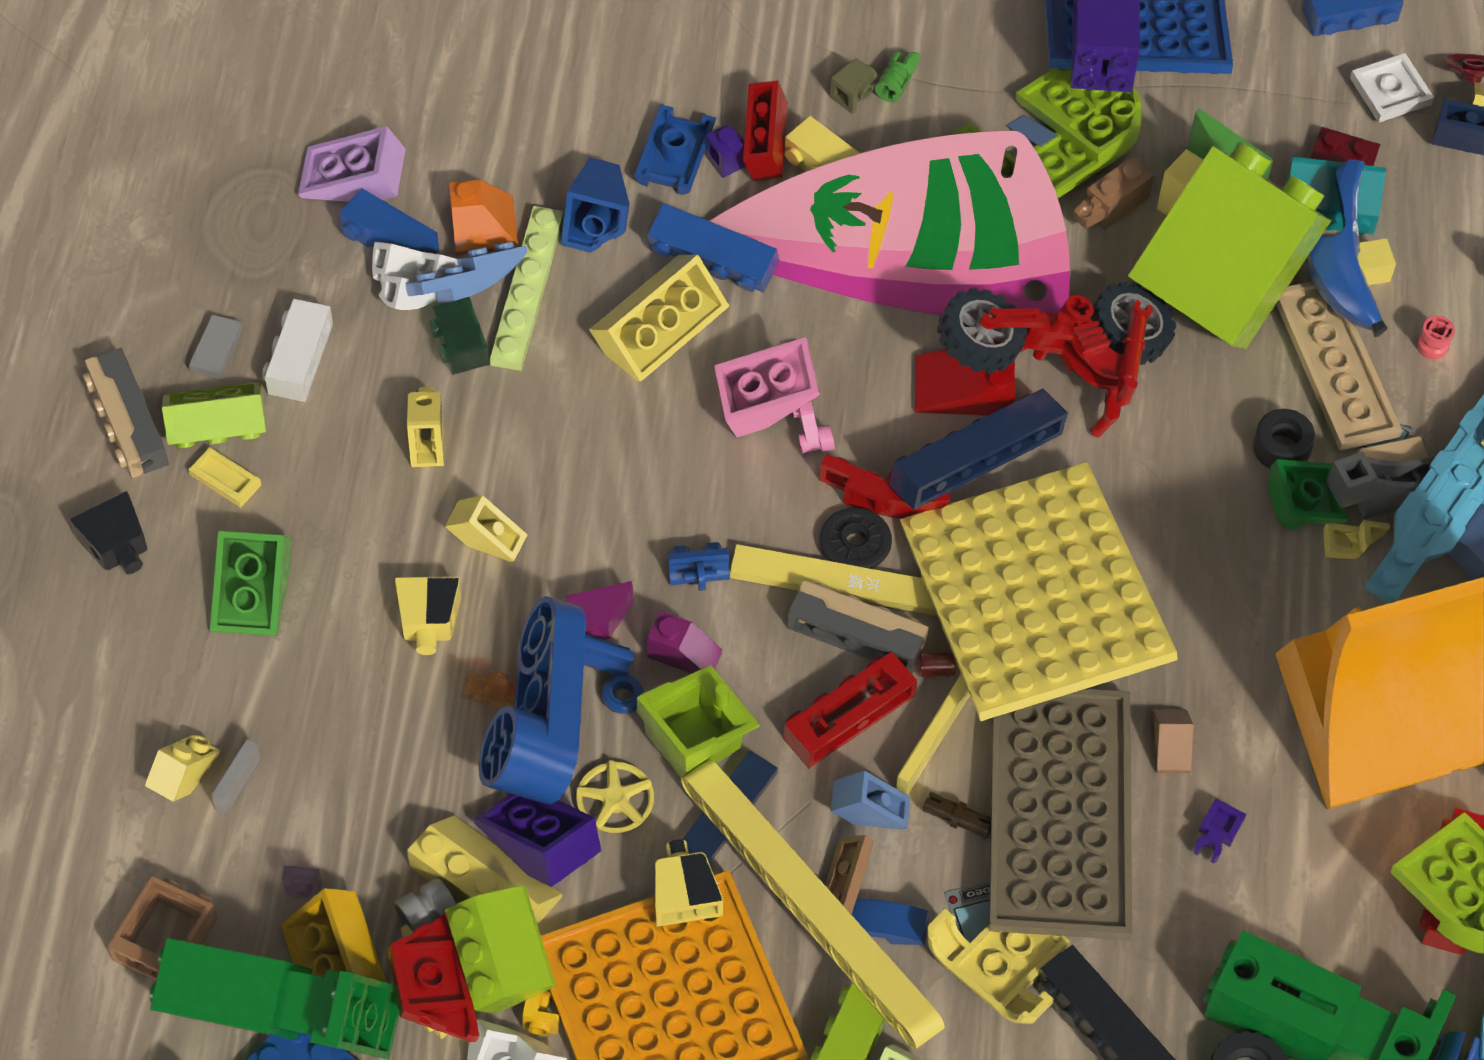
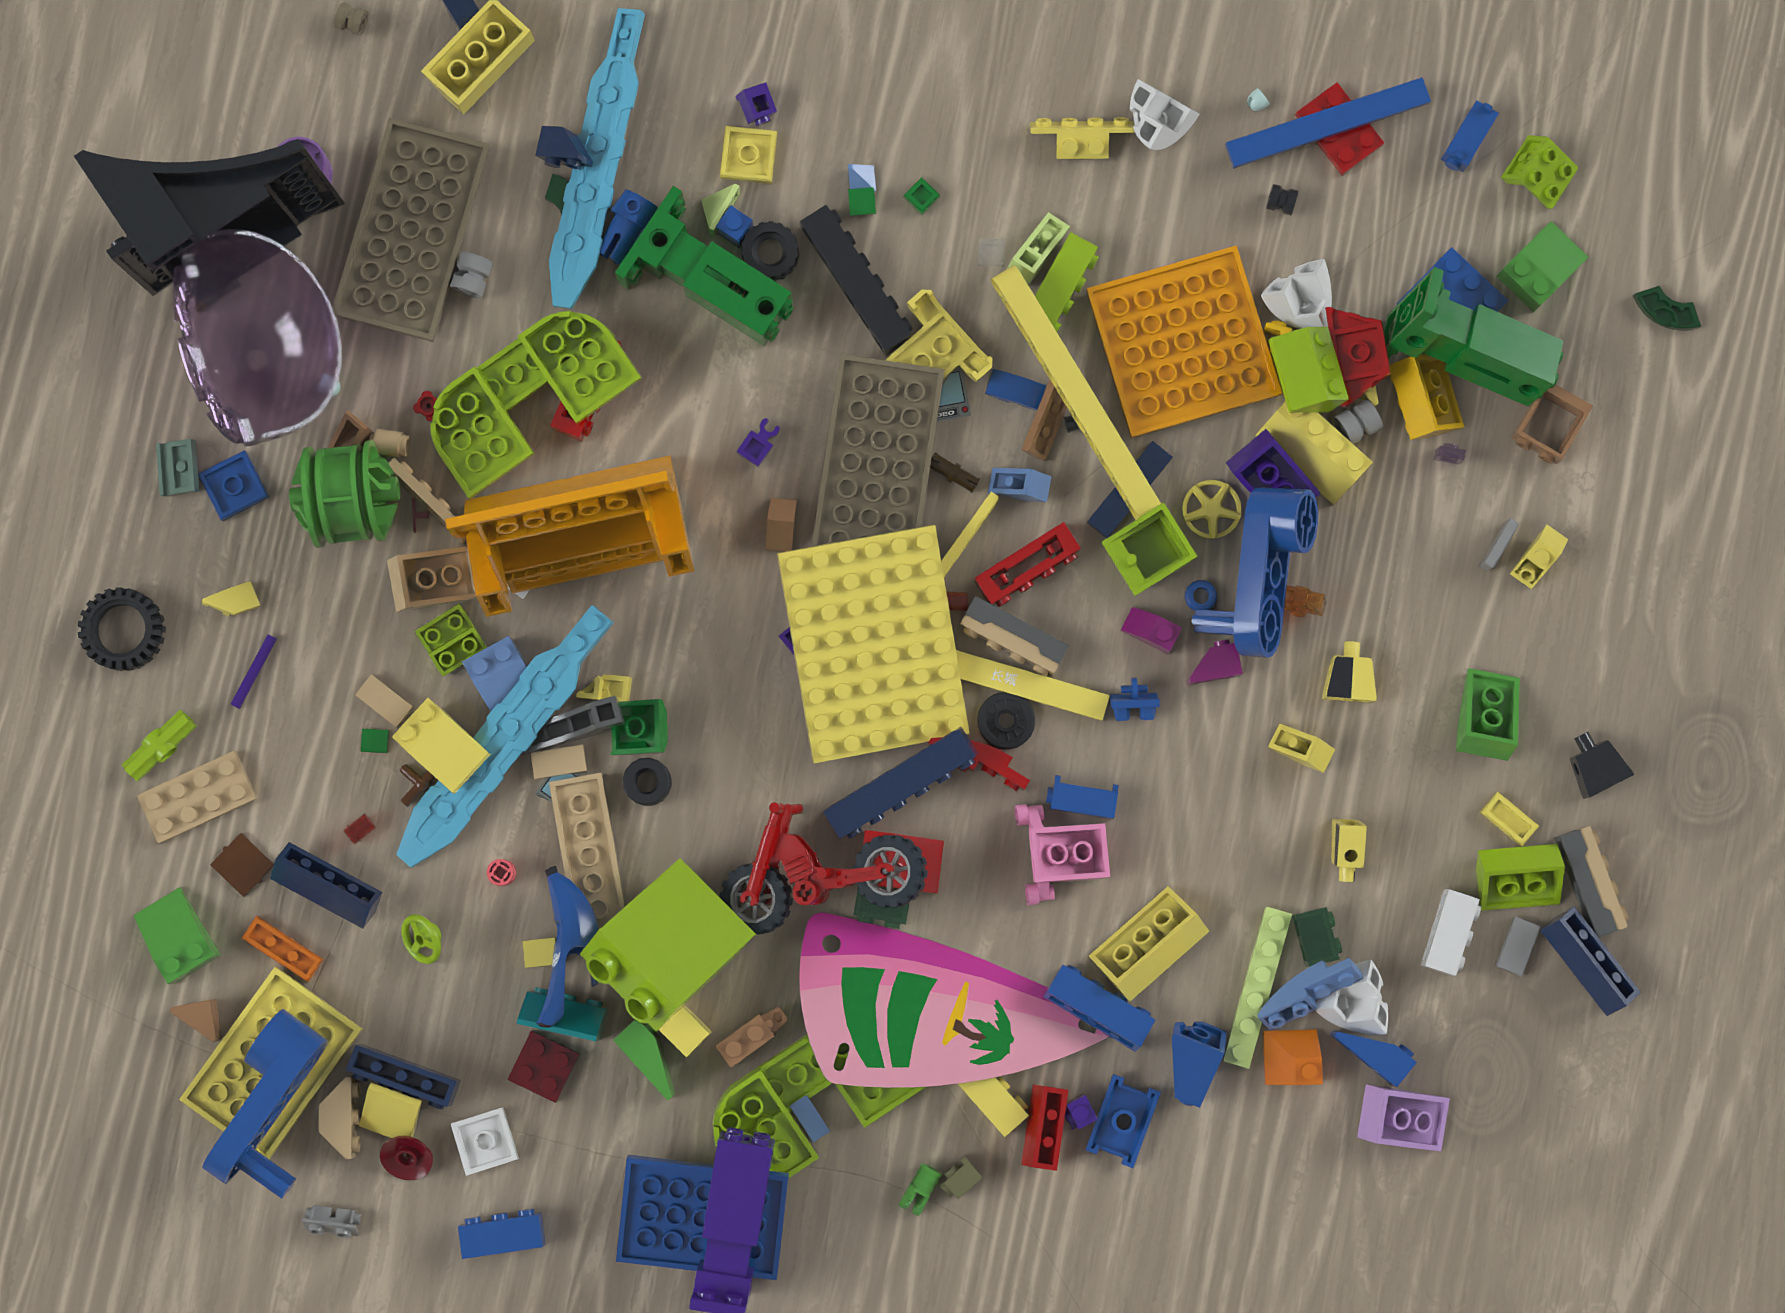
camera: 175 degrees left, 25 degrees up
light yellow torso [655,839,723,927] -> none
none -> blue brick [1046,775,1119,819]
none -> dark blue brick [1540,906,1641,1016]

